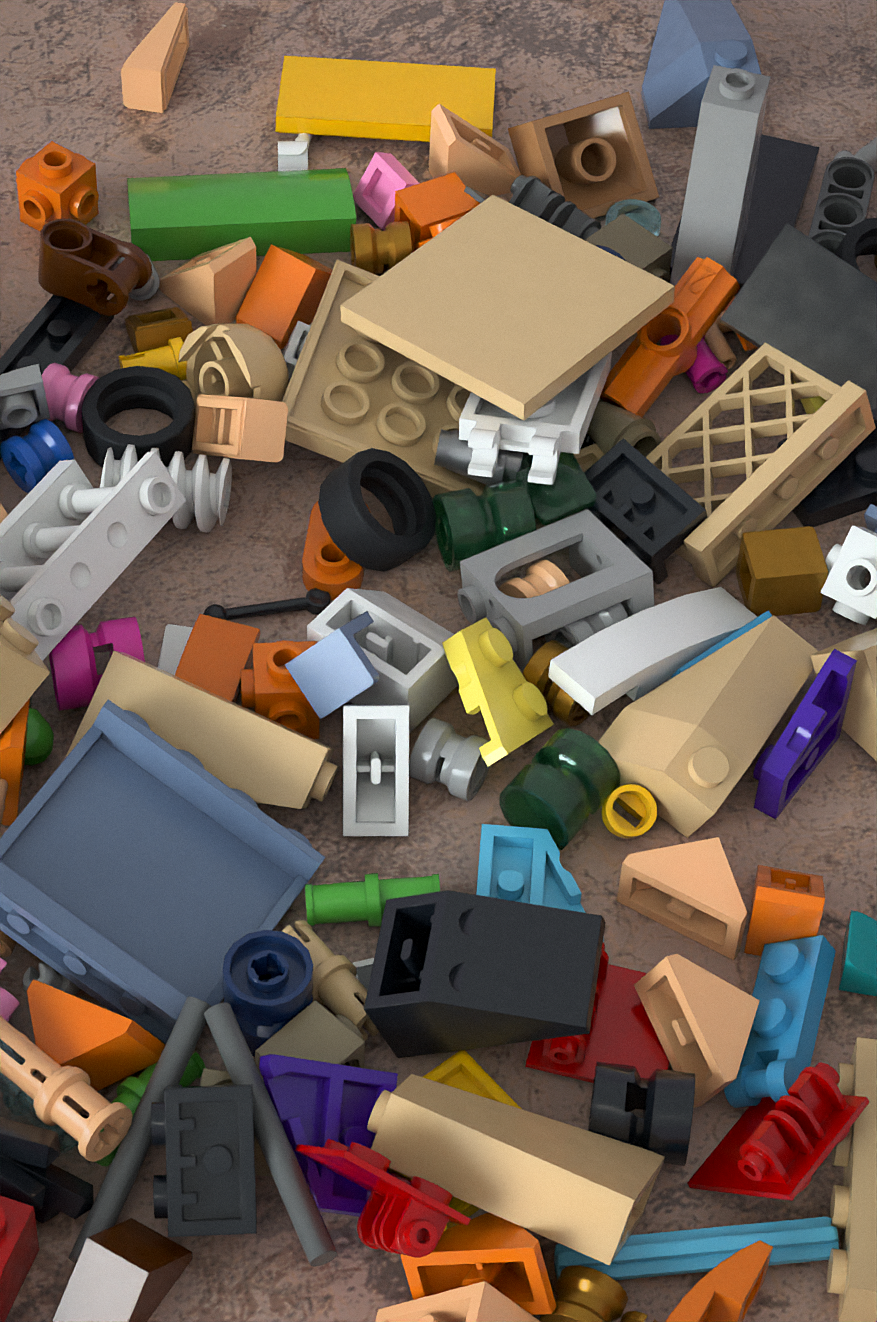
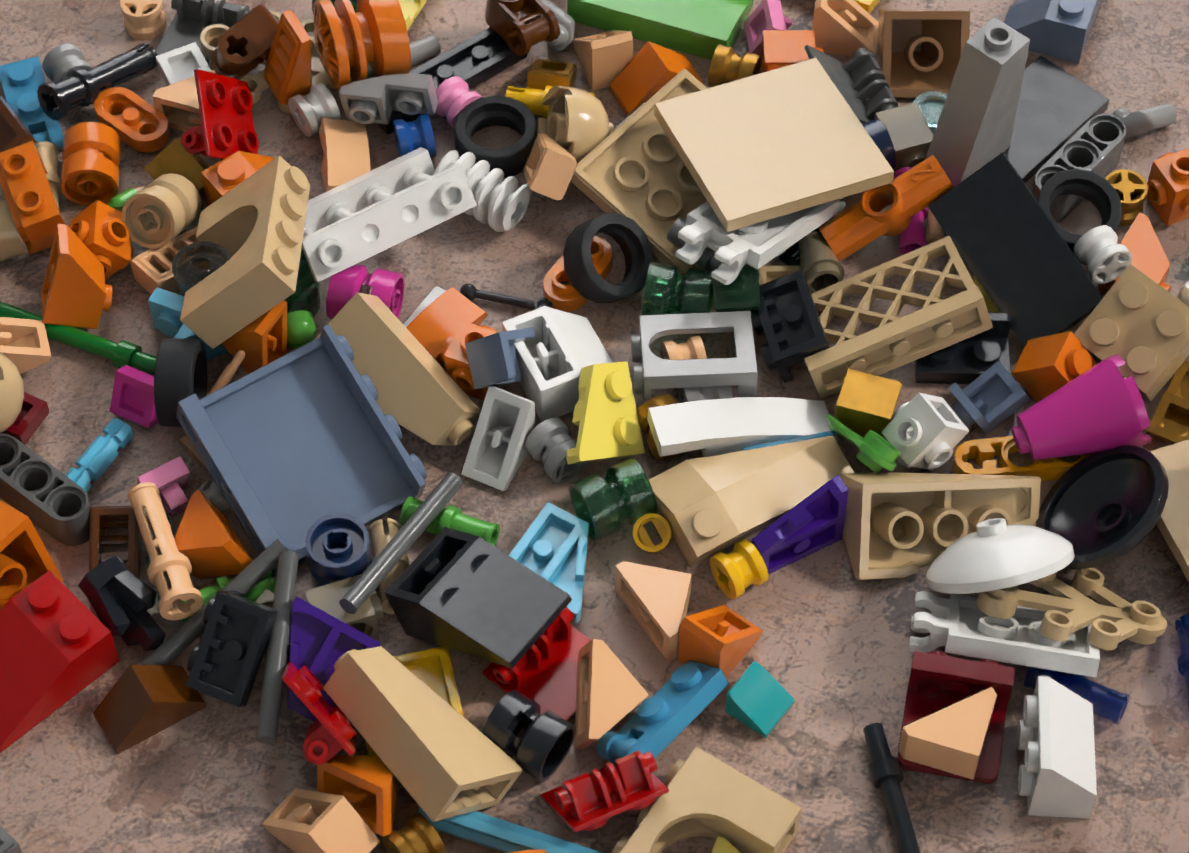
camera: 30 degrees right, 5 degrees up
none -> dark grey bar [339,472,463,614]
none -> yellow wheel [709,539,769,600]
none -> bright green plate [826,414,900,473]

